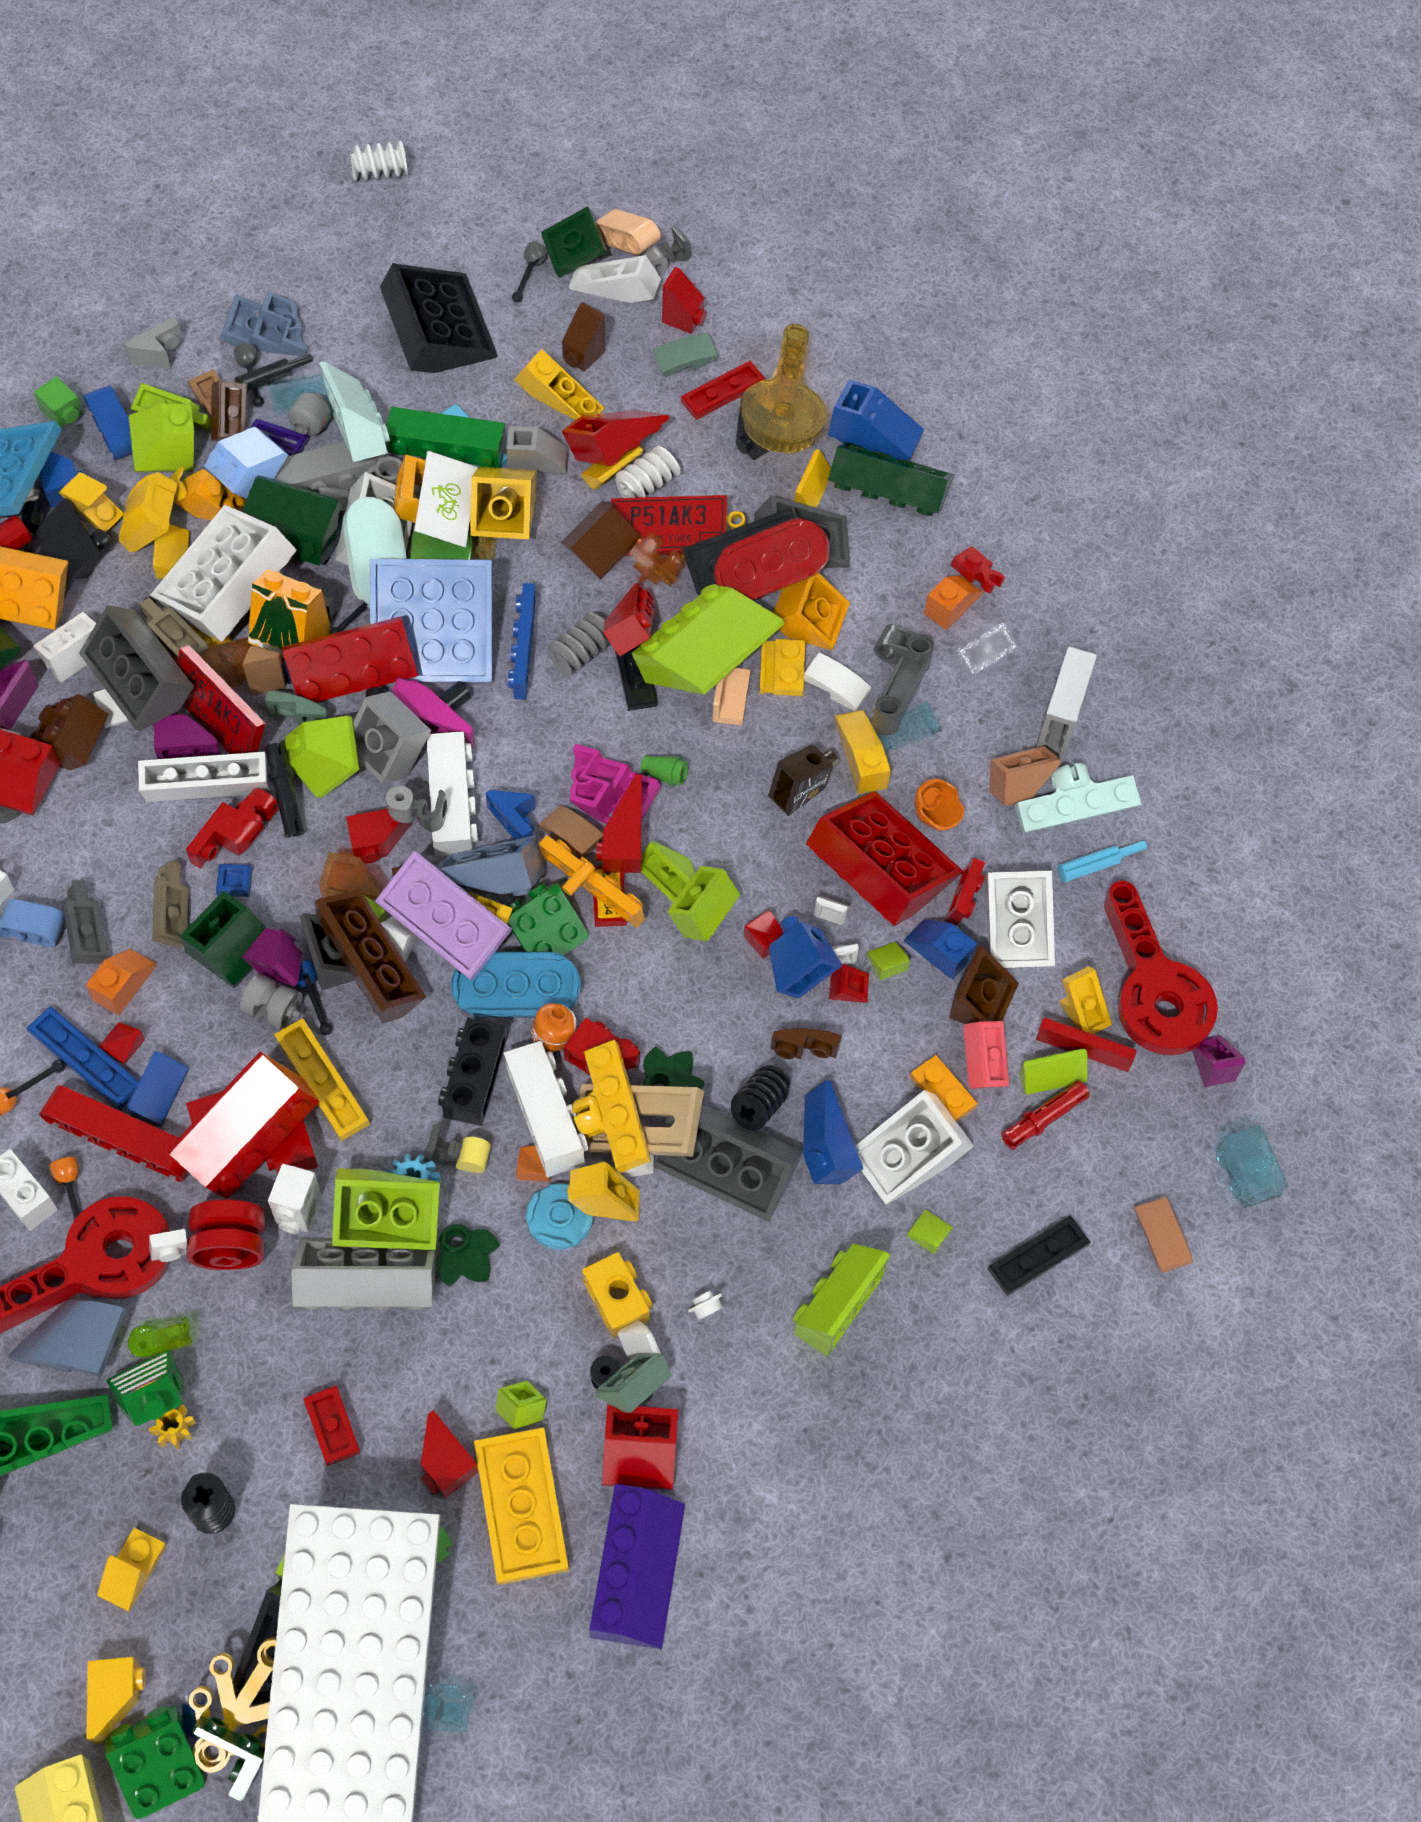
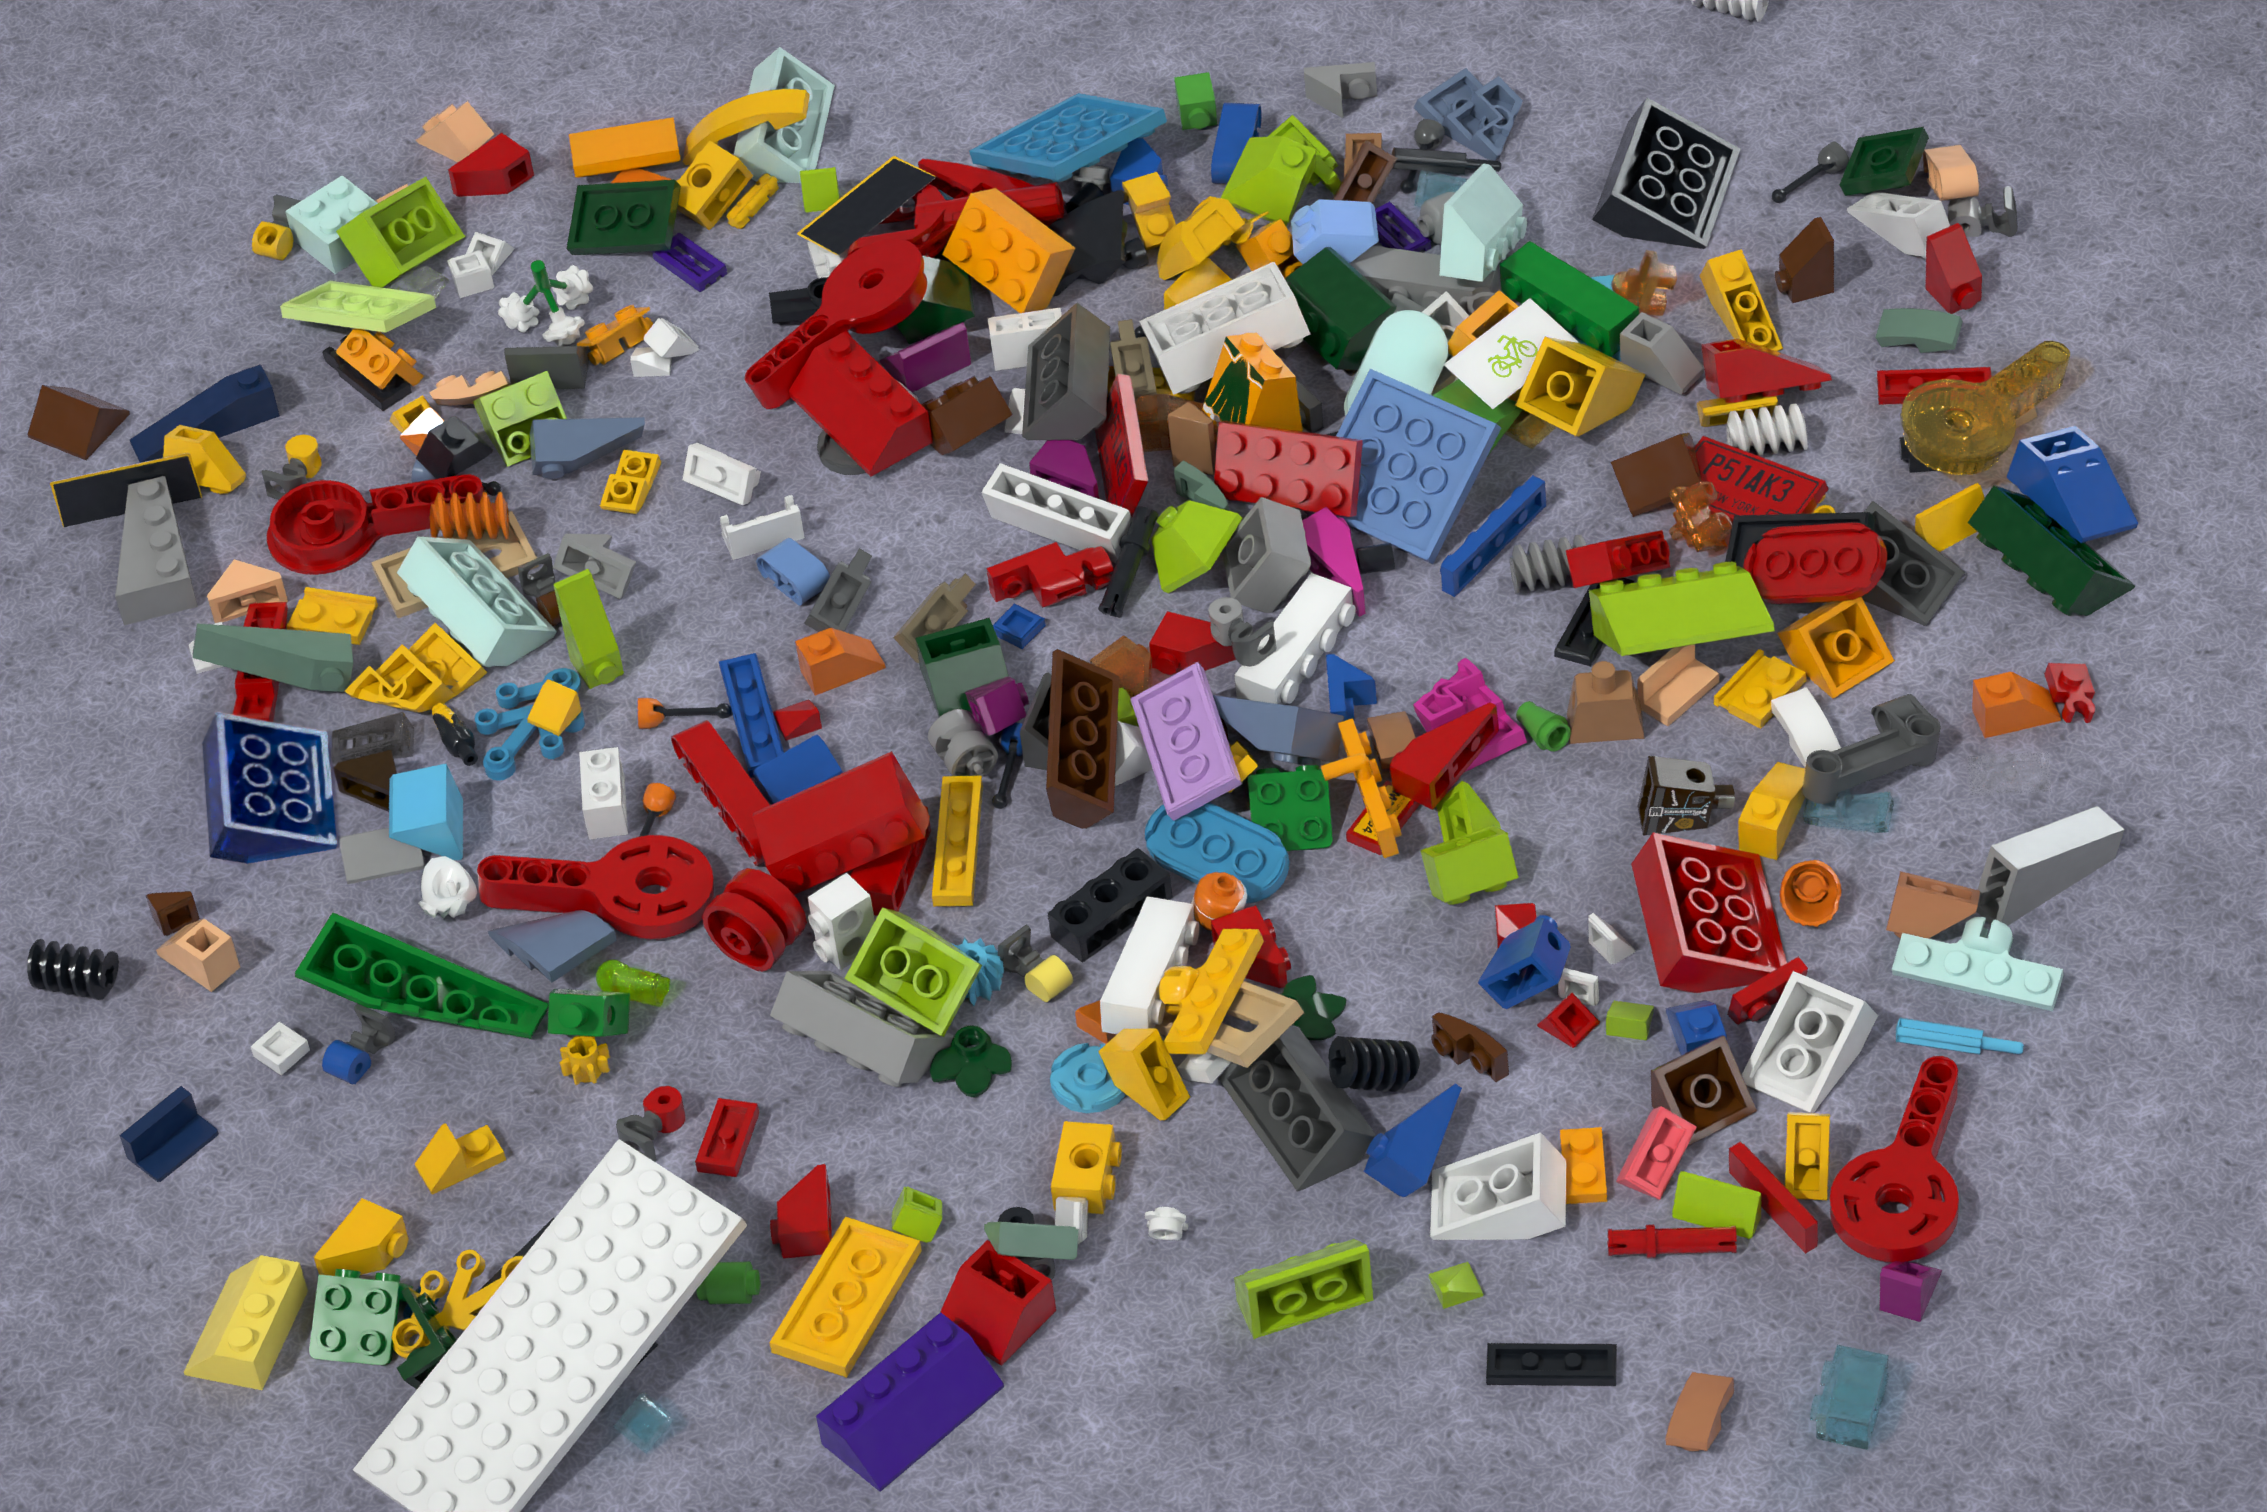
camera: 45 degrees right, 15 degrees down
white plate [149,1229,187,1262] -> none
black piece [181,1473,236,1534] -> none
none -> leg [616,1086,685,1162]
none -> medium nougat torso [1567,661,1645,744]
none -> clear orange hips [1611,250,1677,316]

